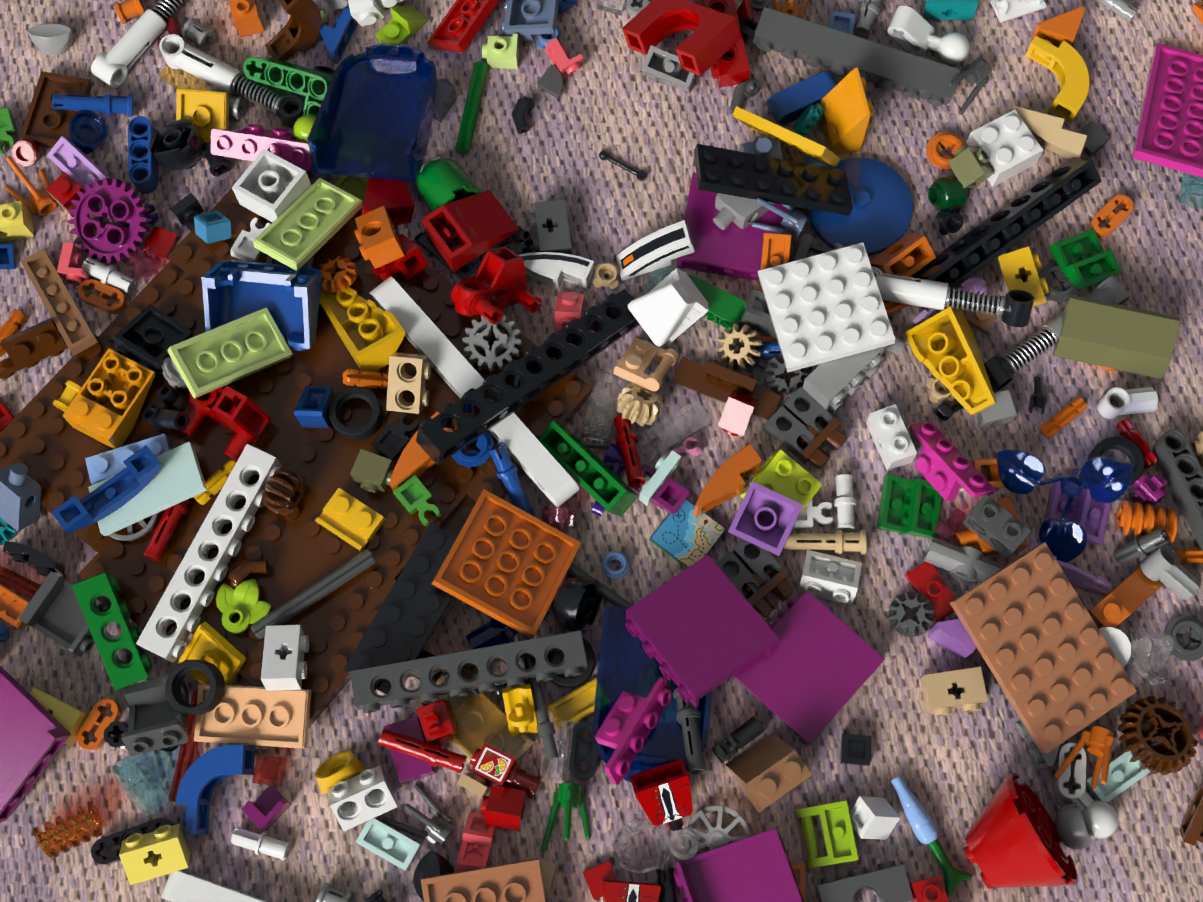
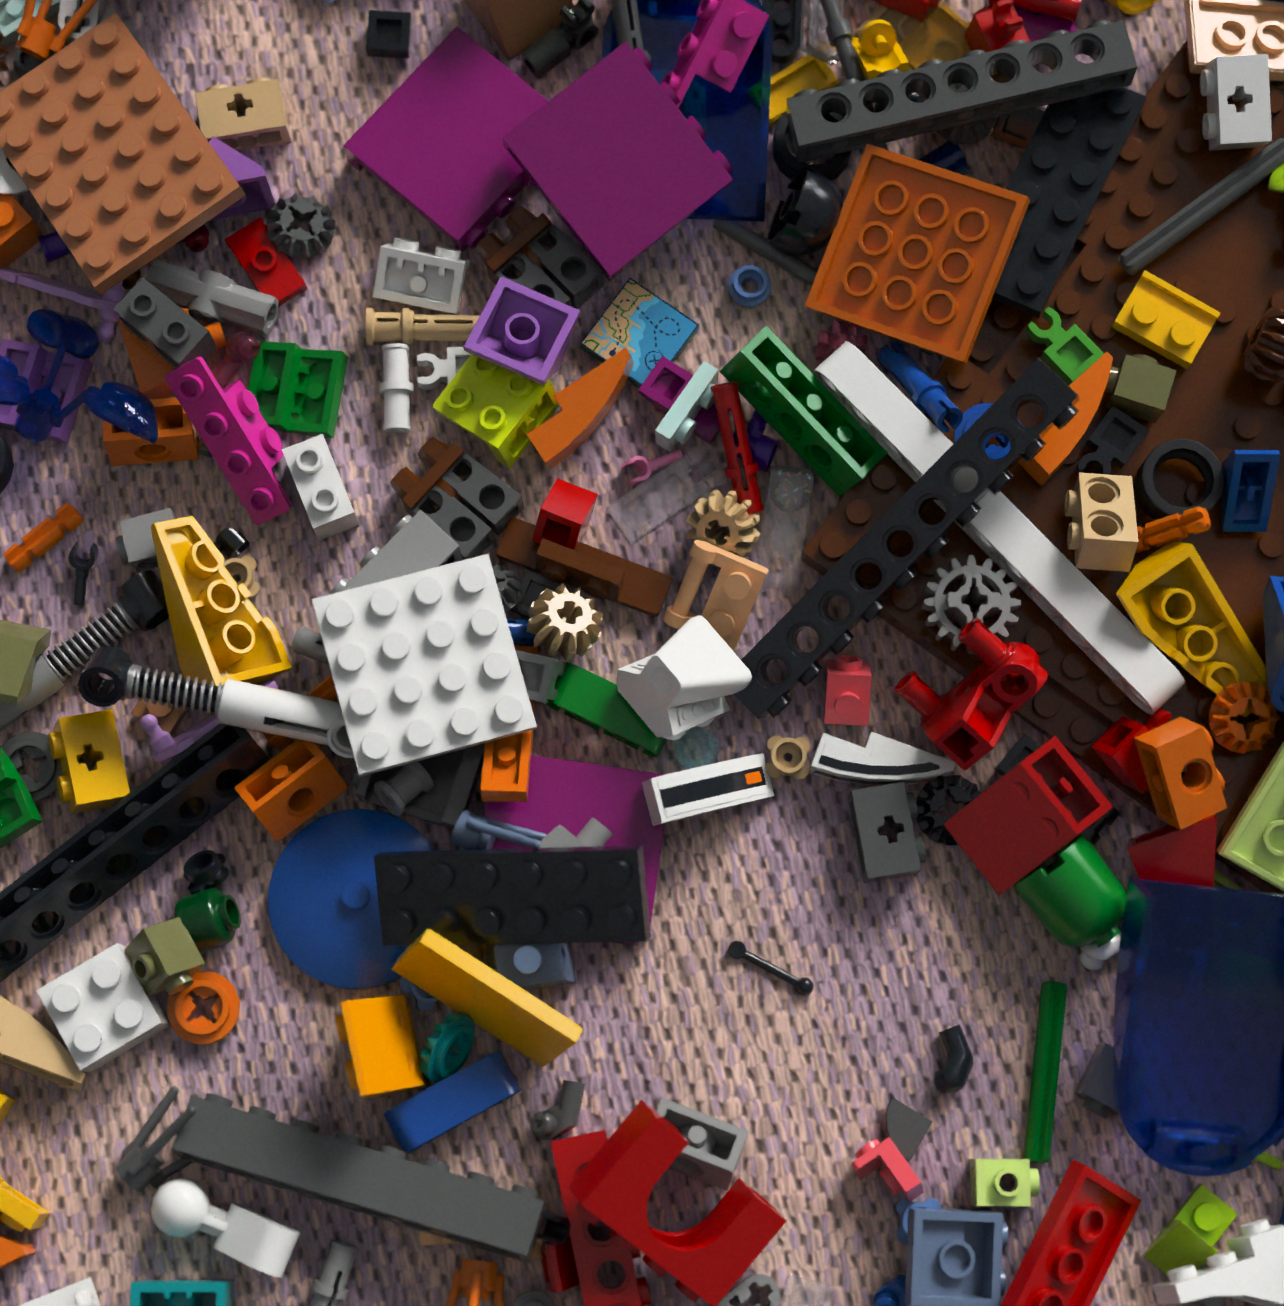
camera: 170 degrees right, 5 degrees up
medium blue plate [828,11,856,35] -> none

